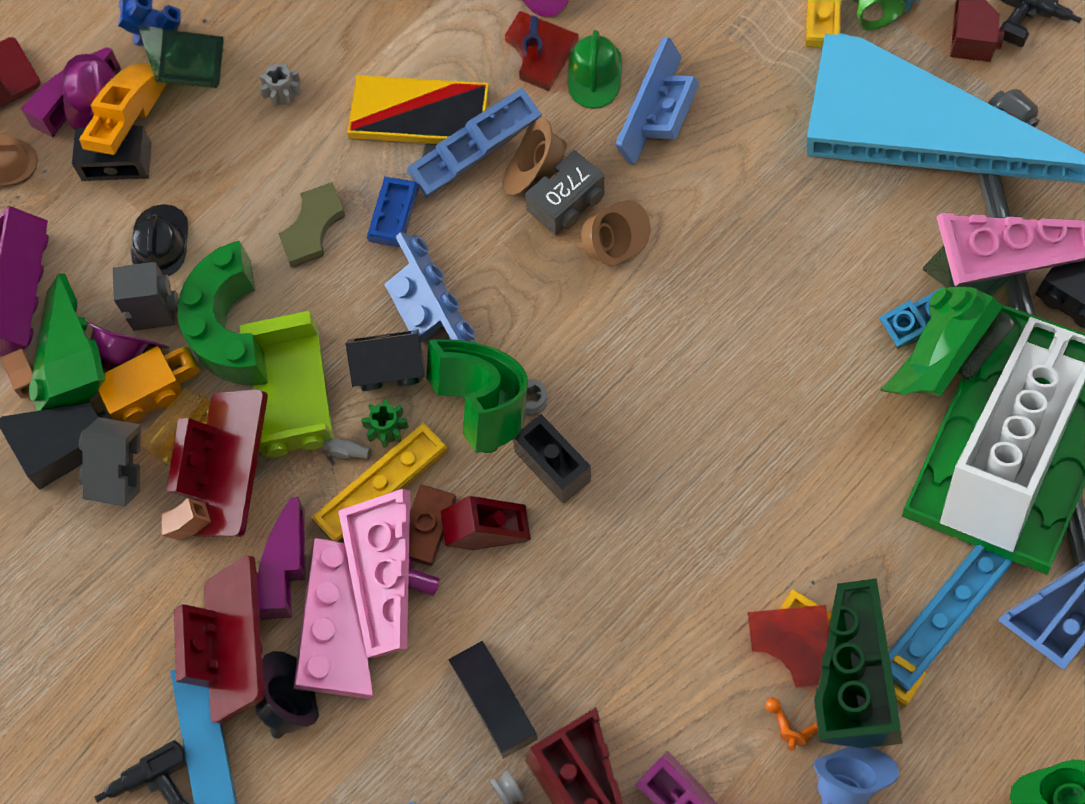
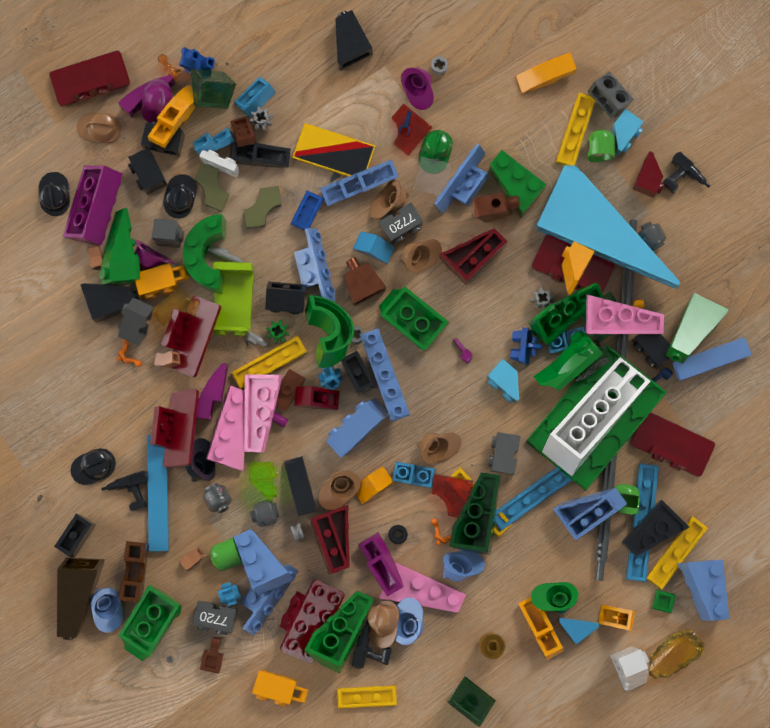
camera: 10 degrees right, 15 degrees up
none -> black piece [70,448,116,485]
none -> orange piece [116,339,142,367]
none -> black brick [128,147,168,195]
none -> clear orange piece [158,54,181,80]
none -> dark azure slope [192,127,235,153]
none -> olive tile [194,163,229,212]
none -> white plate [199,150,240,178]
none -> dark grey head [203,483,232,513]
none -> light grey piece [207,246,243,263]
none -> copper plate [230,116,257,147]
none -> black slope [230,141,291,168]
none -> dark azure slope [234,77,276,118]
none -> clear neon green slope [249,462,278,502]
none -> dark grey head [250,500,280,527]
none -> dark azure gear [318,366,343,390]
none -> medium nougat piece [318,470,361,510]
none -> medium blue wedge [326,398,389,458]
none -> copper torso [344,257,386,306]
none -> dark azure slope [353,232,395,264]
none -> light orange slope [356,466,394,504]
none -> medium blue slope [360,329,410,422]
none -> green slope [379,286,449,352]
none -> black plate [388,525,408,544]
none -> dark azure slope [393,462,436,488]
none -> clear piece [414,156,452,195]
none -> medium nougat piece [417,432,461,464]
none -> dark red wedge [439,228,508,285]
none -> magenta hand [453,338,473,364]
none -> copper torso [472,192,520,223]
none -> medium azure slope [487,359,519,403]
none -> dark grey brick [488,432,521,475]
none -> green wedge [489,150,547,218]
none -> blue hips [510,327,543,365]
none -> green wedge [528,282,604,345]
none -> light grey gear [530,287,554,310]
none -> dark red bracket [532,234,615,293]
none -> light orange slope [562,241,595,295]

